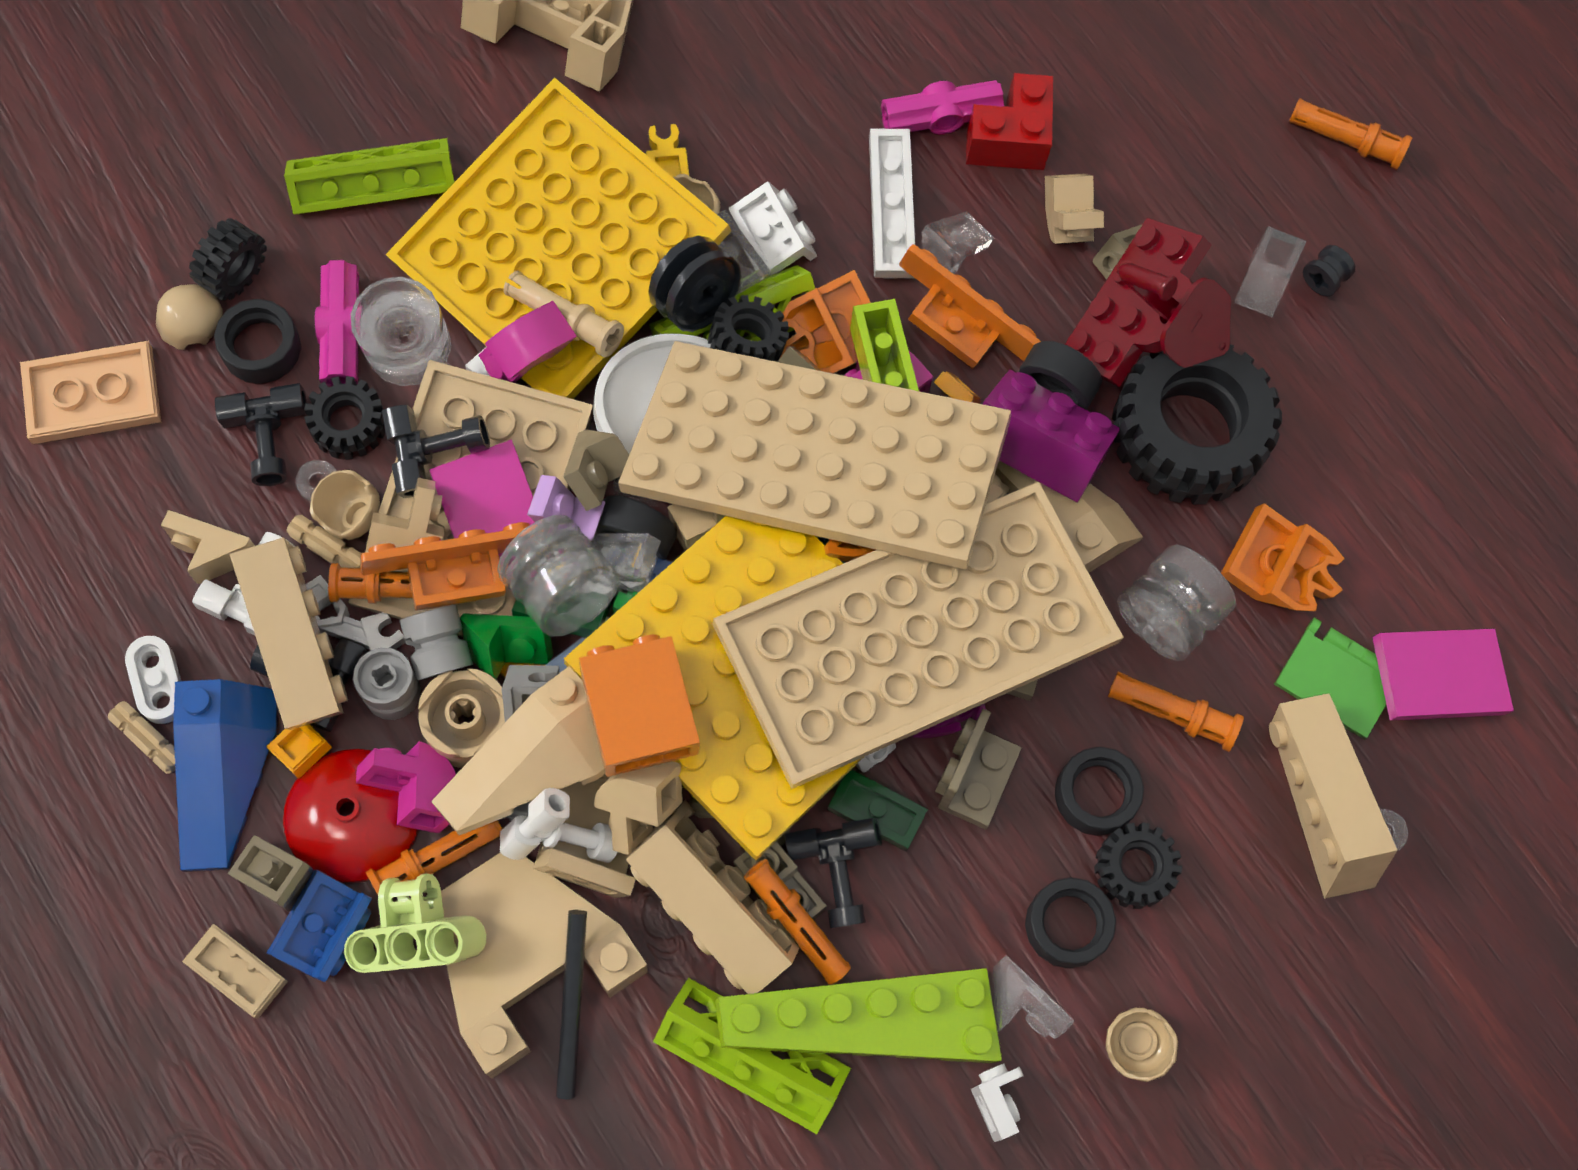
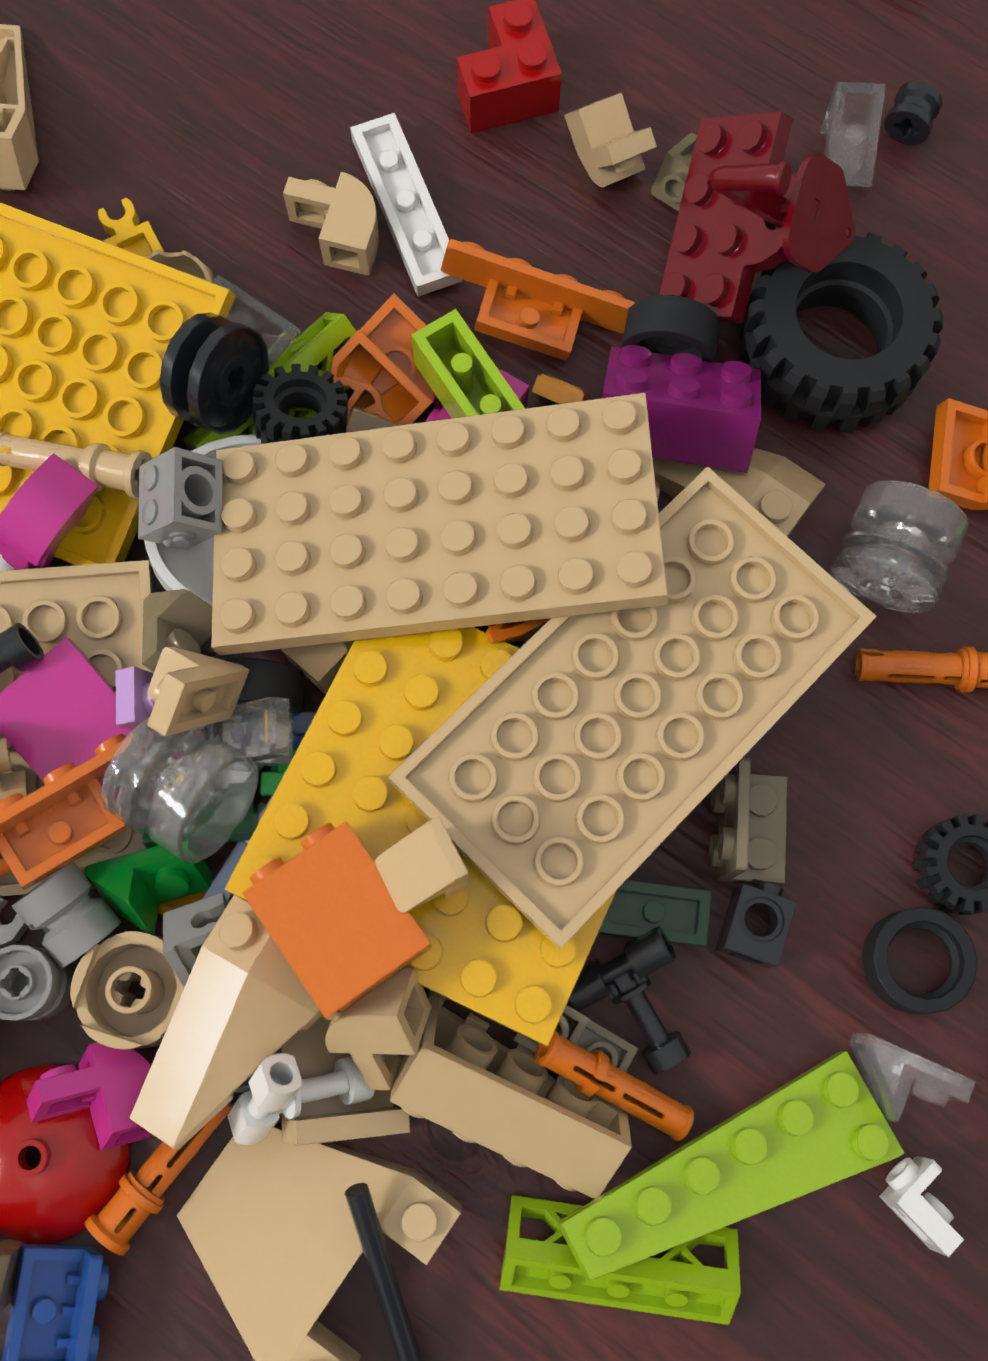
camera: 15 degrees left, 5 degrees up
yellowish green beam [344,873,486,973] -> none
white bracket [728,181,817,276] -> none
dark pink piece [881,80,1004,135] -> none
clear slope [921,211,994,274] -> none
black tyre [1054,747,1144,836] -> none
none -> light grey head [138,447,222,549]
none -> tan slope [147,647,249,736]
none -> tan brick [283,172,380,276]
none -> tan slope [375,816,469,913]
none -> black brick [715,879,797,968]

